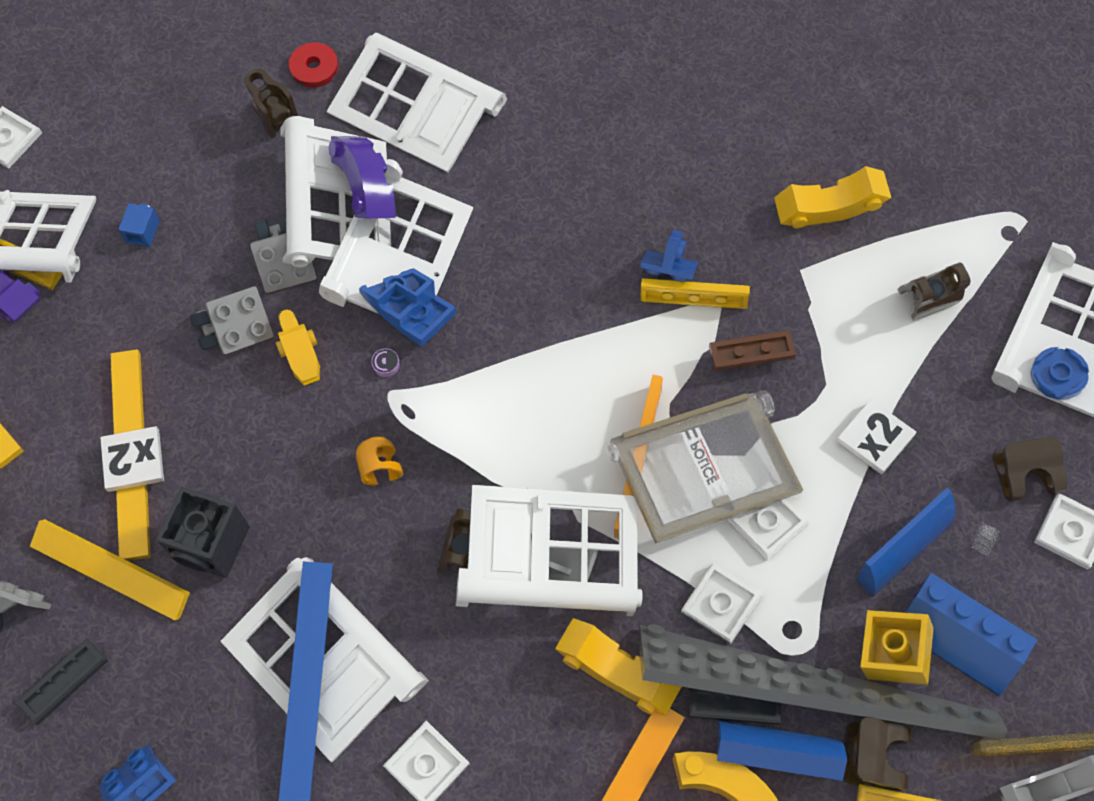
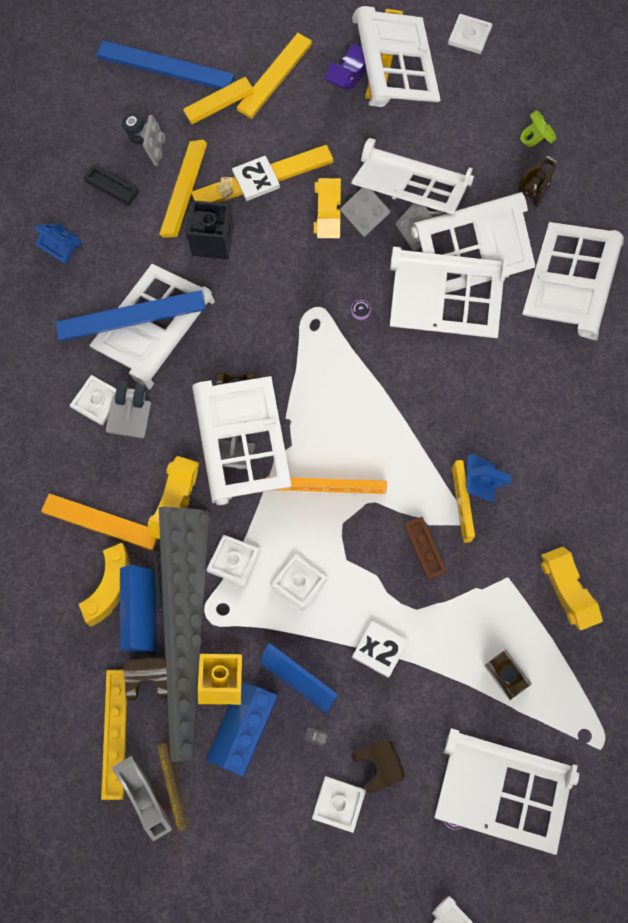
camera: 80 degrees right, 5 degrees up
blue brick [118,203,160,247] -> none
yellow hinge [276,309,320,386] -> none
red tile [289,42,338,88] -> none
dark purple brick [329,136,396,219] -> none
light orange helmet [356,437,404,485] -> none
blue slope [359,268,456,347] -> none
clear door [607,390,803,544] -> none
blue tile [1030,347,1089,400] -> none
none -> light grey plate [106,381,151,439]
none -> clear piece [216,177,233,199]
none -> yellow brick [314,178,341,238]
none -> white door [352,138,474,215]
none -> lime tile [520,110,556,147]

